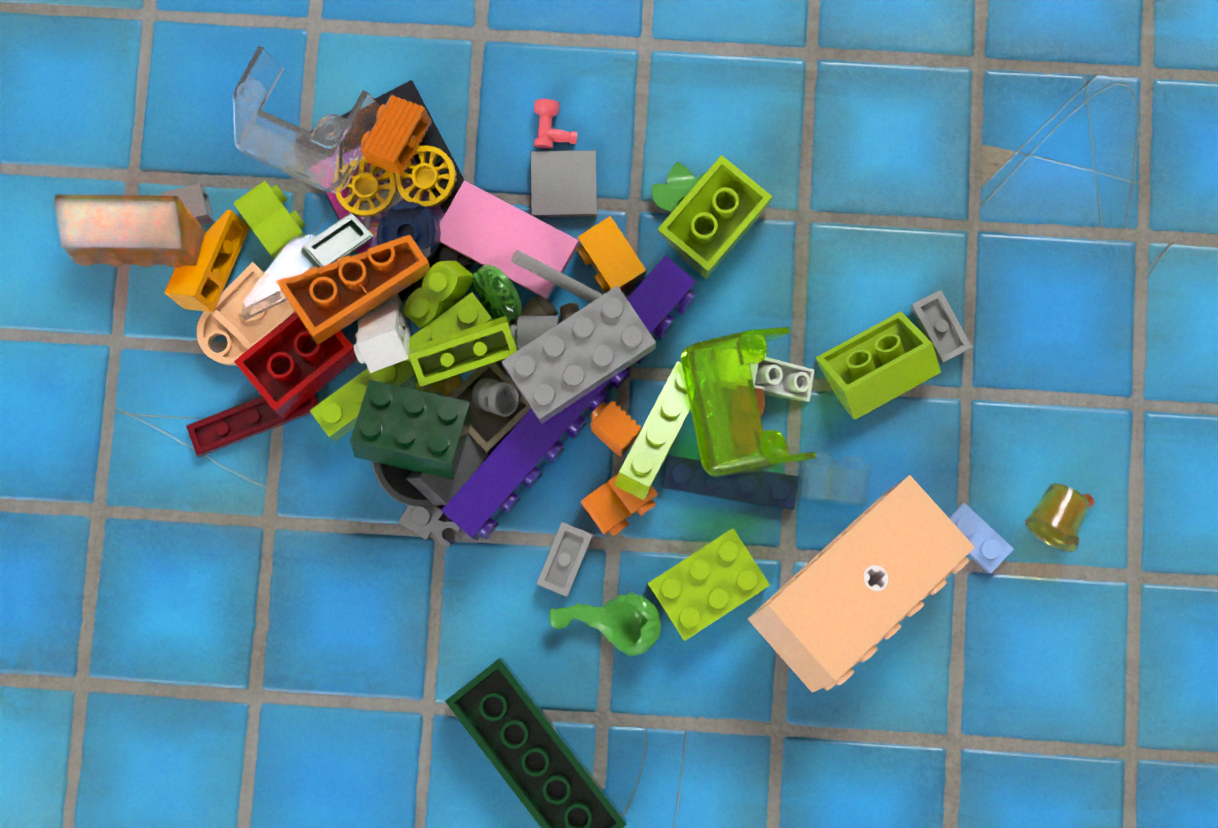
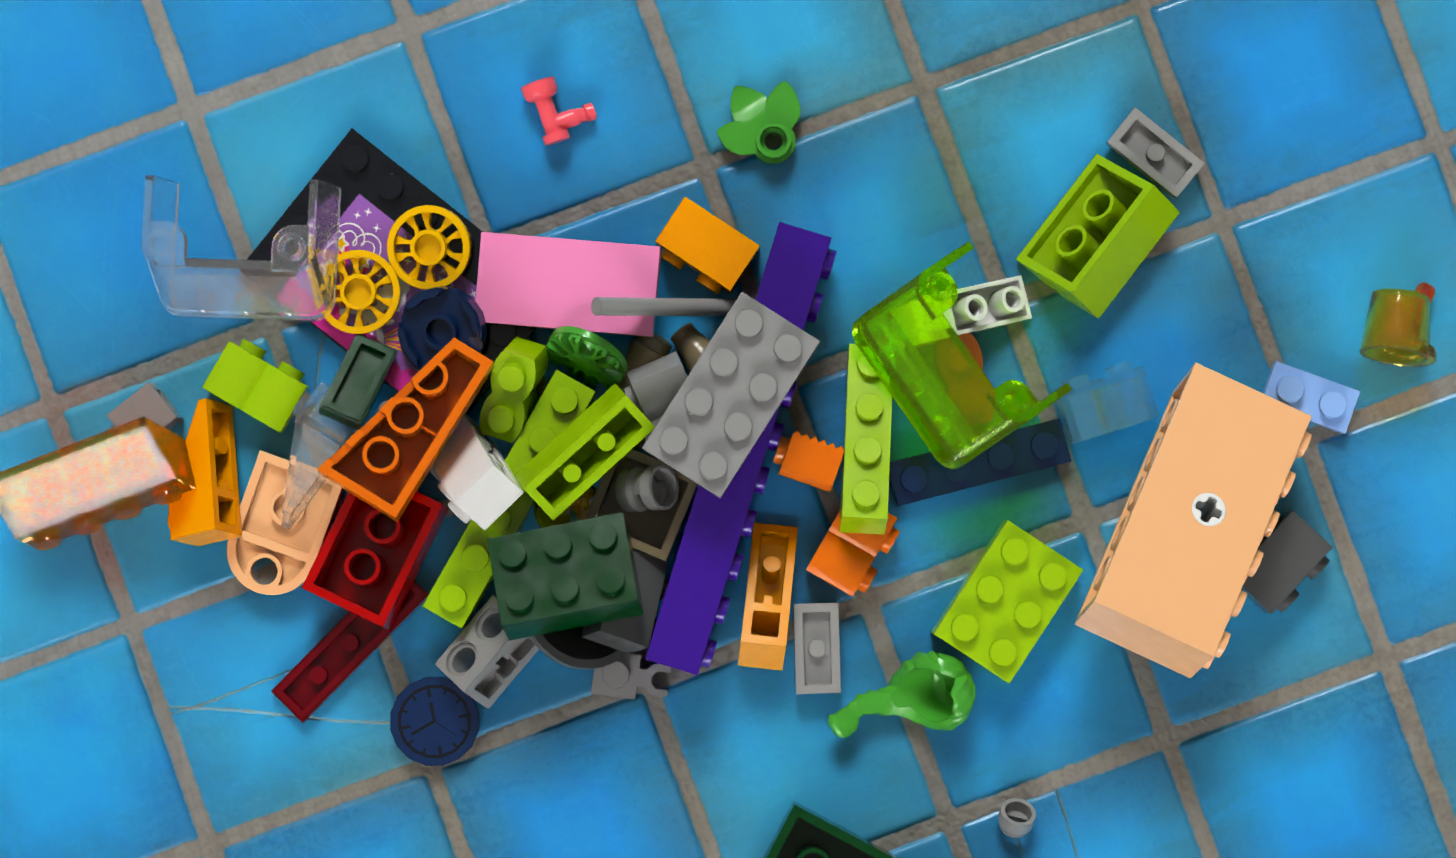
camera: 30 degrees left, 5 degrees up
orange brick [360,95,432,176] -> none
light grey tile [531,150,597,218] -> none
lime slope [657,155,773,279] -> none
none -> dark blue tile [390,677,480,766]
none -> light grey brick [435,595,539,709]
none -> light orange slope [738,522,798,671]
none -> light grey hinge [998,798,1036,838]
none -> dark grey brick [1241,510,1333,614]

